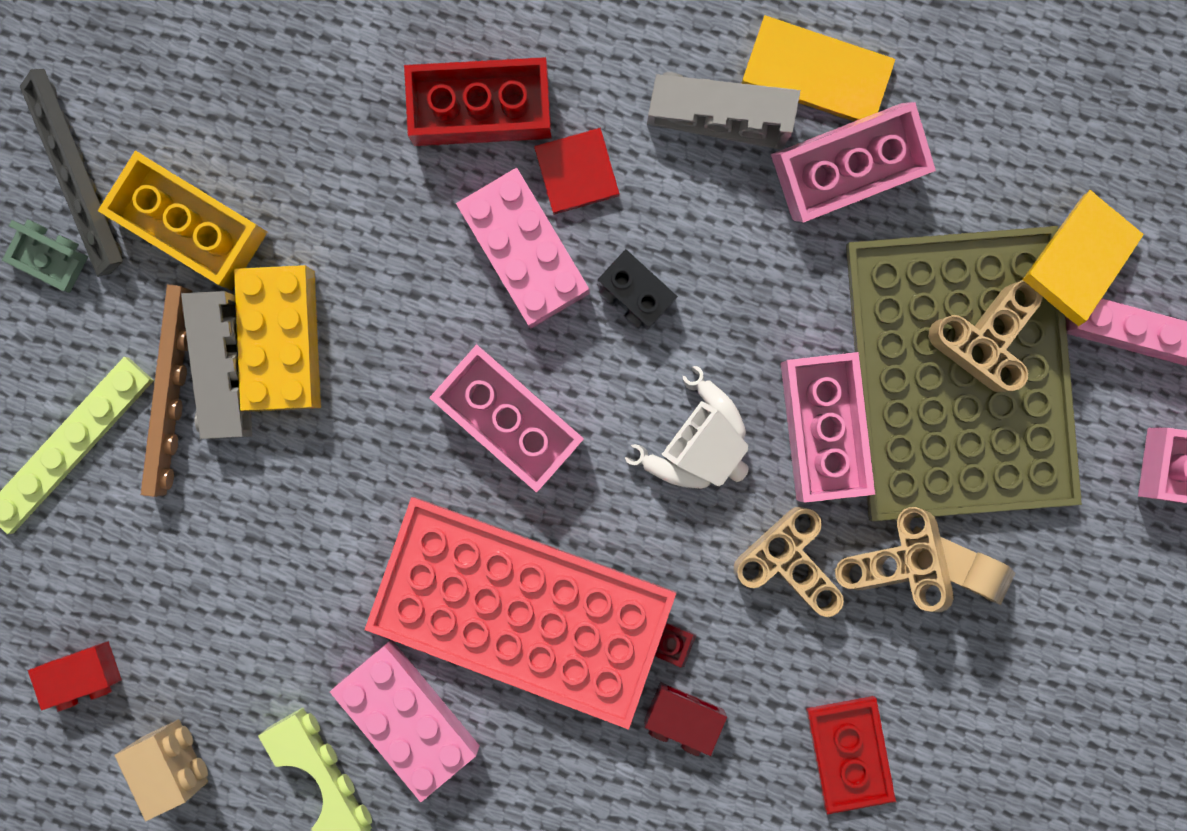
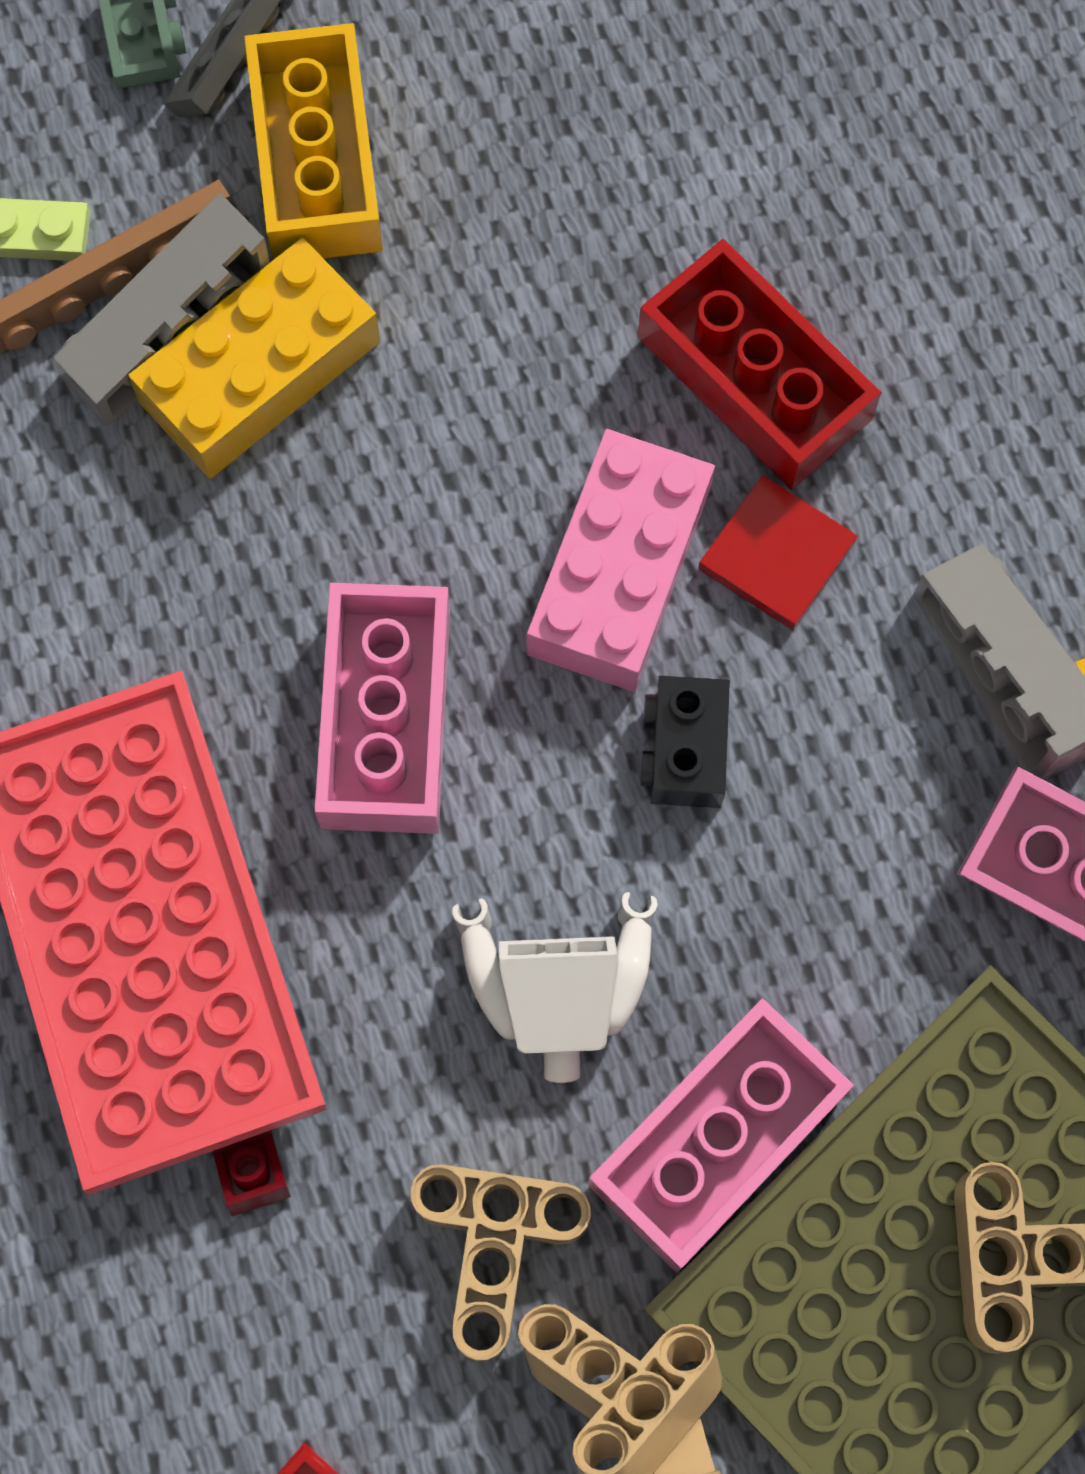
camera: 45 degrees right, 15 degrees down
dark red brick [644,682,727,756] -> none

